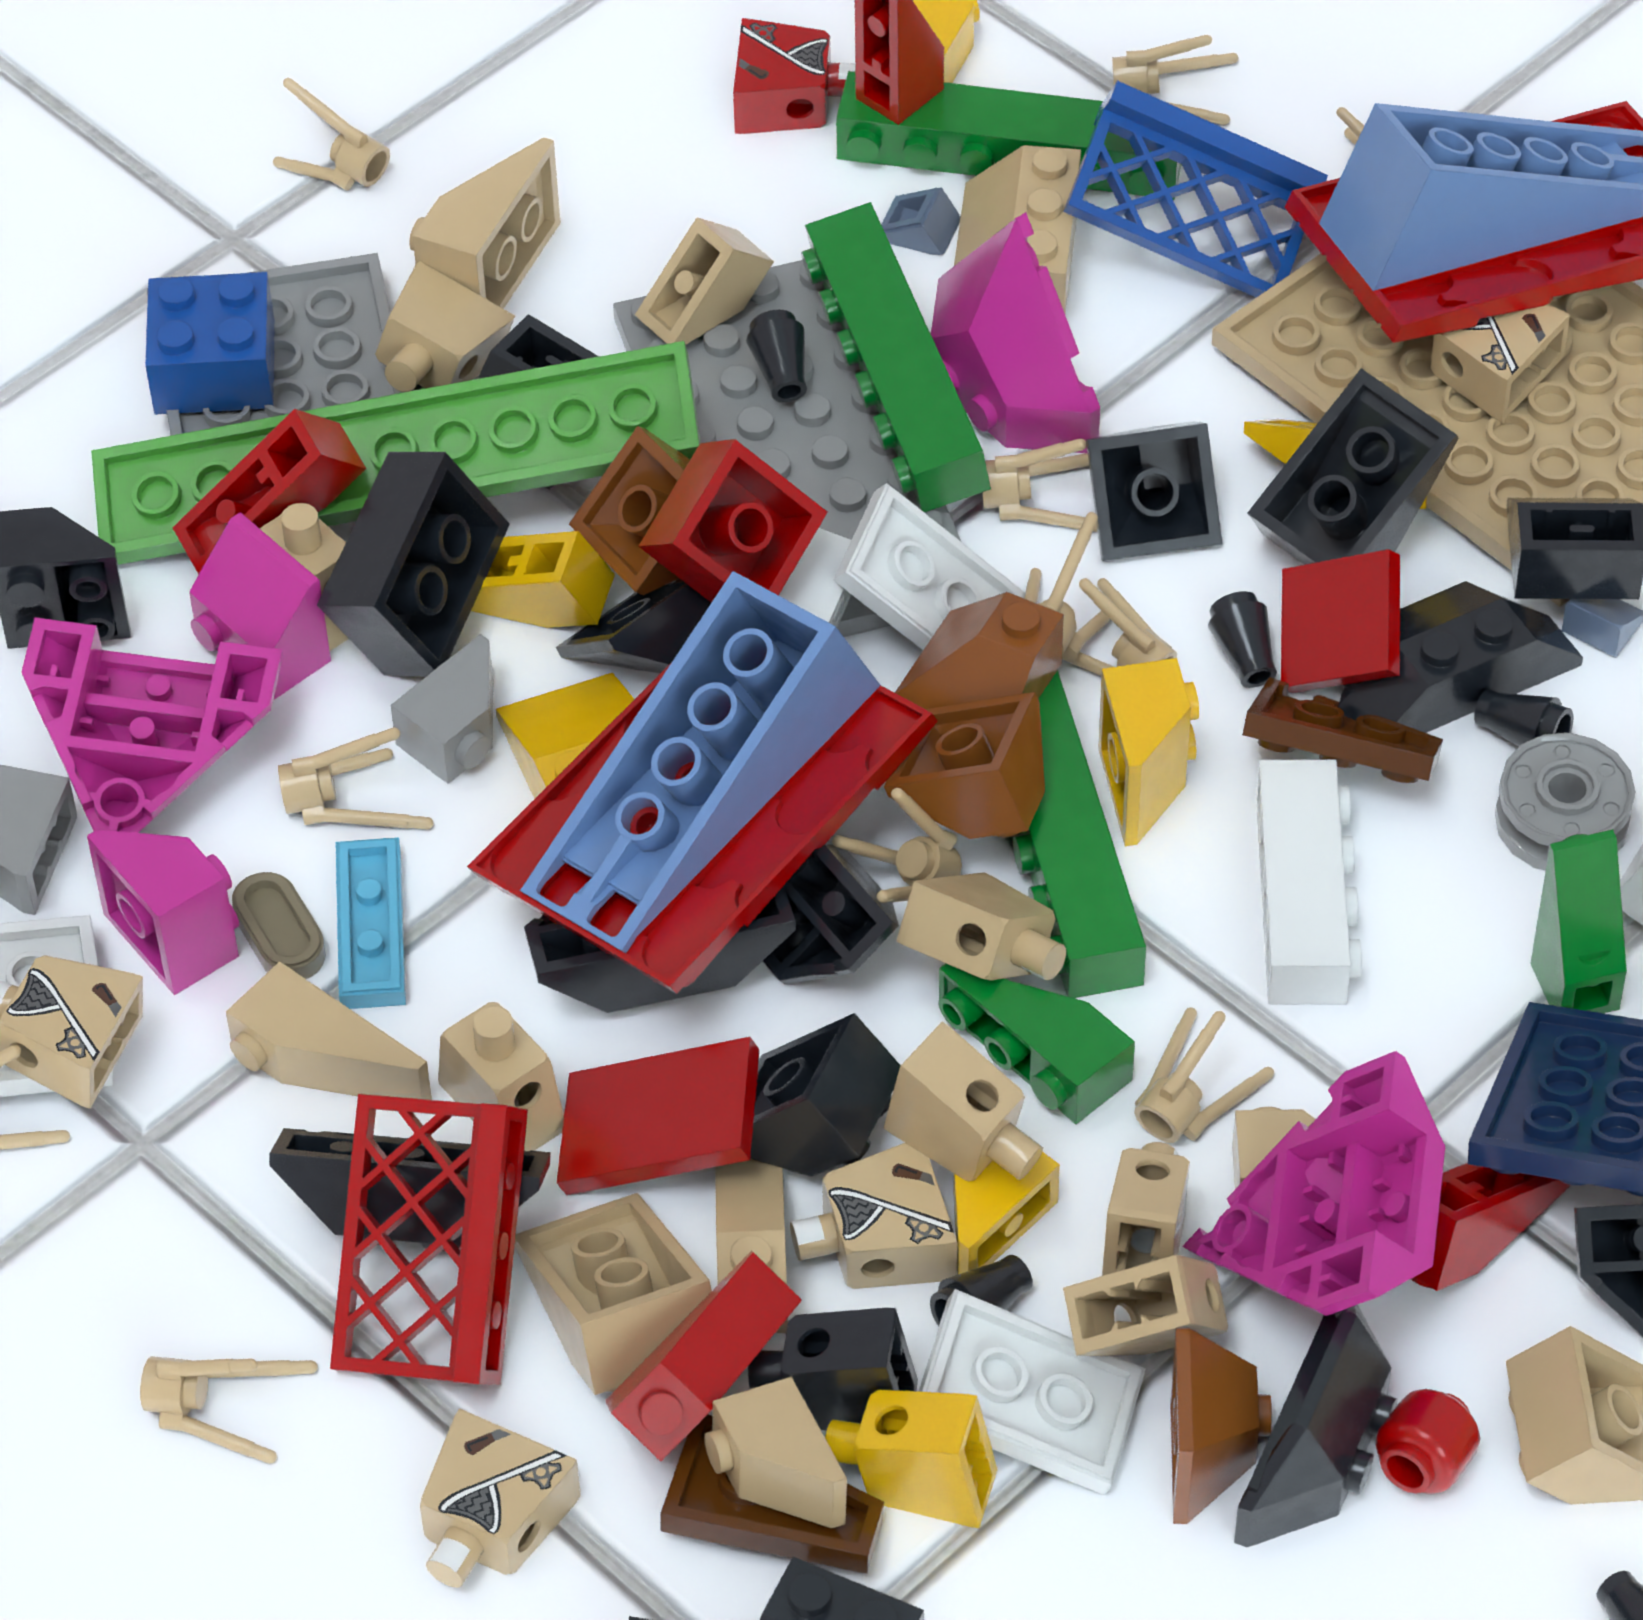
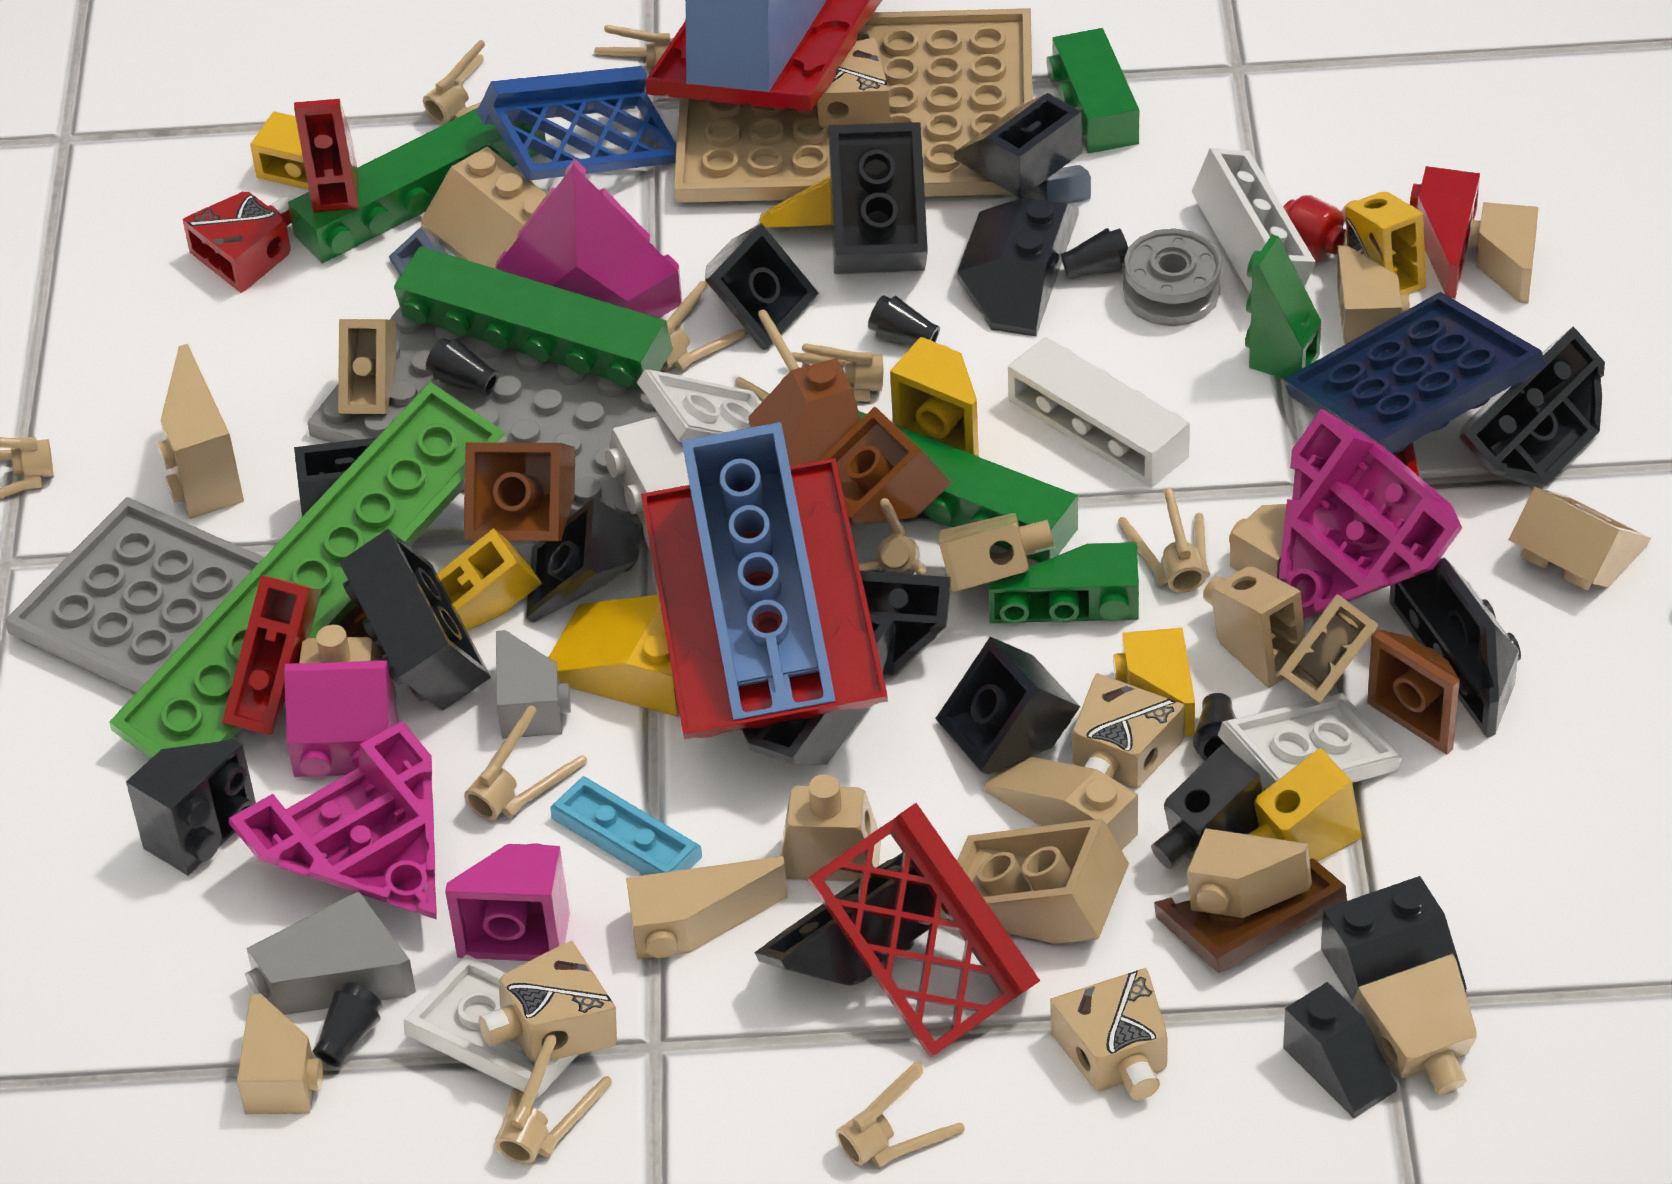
camera: 45 degrees left, 5 degrees down
blue brick [145,272,275,415] -> none
dark tan tile [232,872,326,979] -> none
tan torso [375,260,515,392] -> none
red tile [556,1036,760,1196] -> none
red slope [605,1250,802,1462] -> none
red brick [638,439,828,603] -> none
tan torso [883,1021,1044,1181] -> none
reddish brown wing [1242,677,1443,783] -> none
red tile [1281,549,1400,693] -> none
red head [1375,1389,1481,1494] -> none

